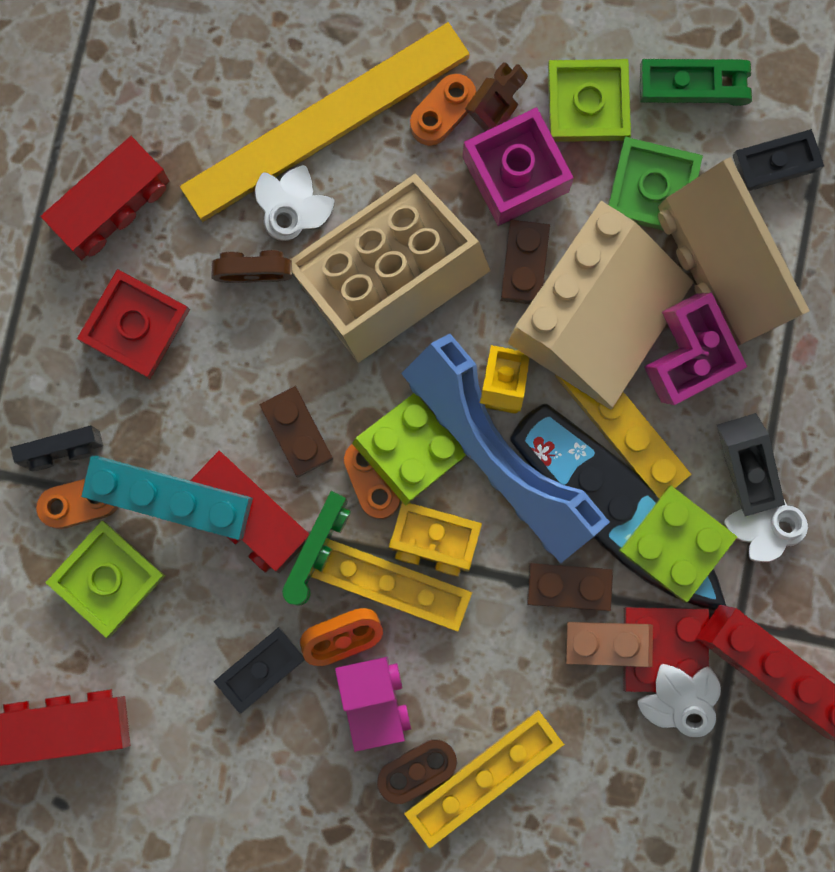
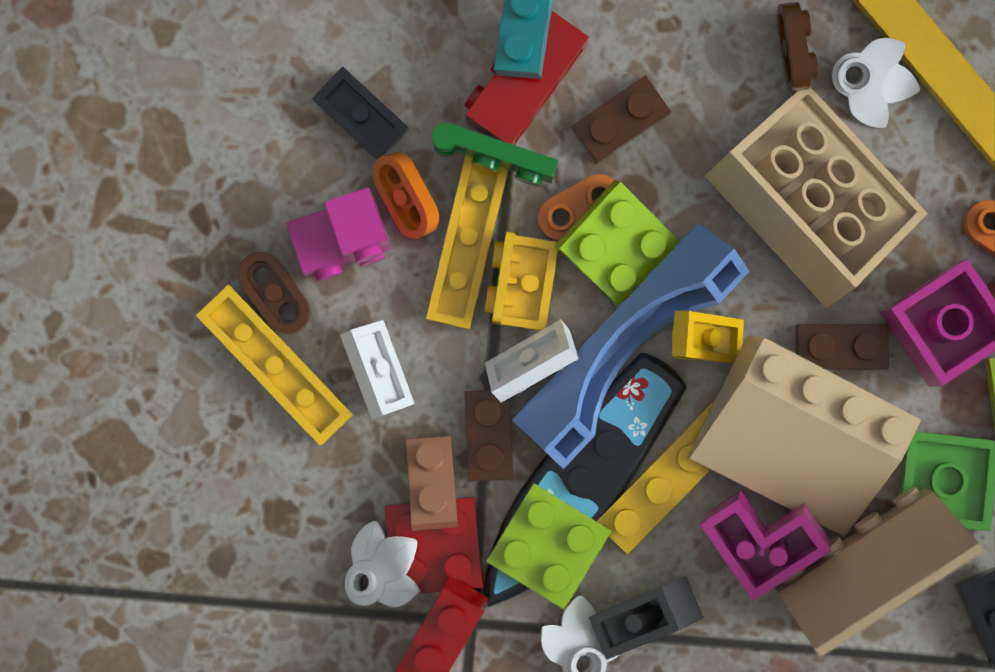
camera: 80 degrees right, 5 degrees up
none -> white plate [340,320,415,419]
none -> white plate [485,319,578,403]

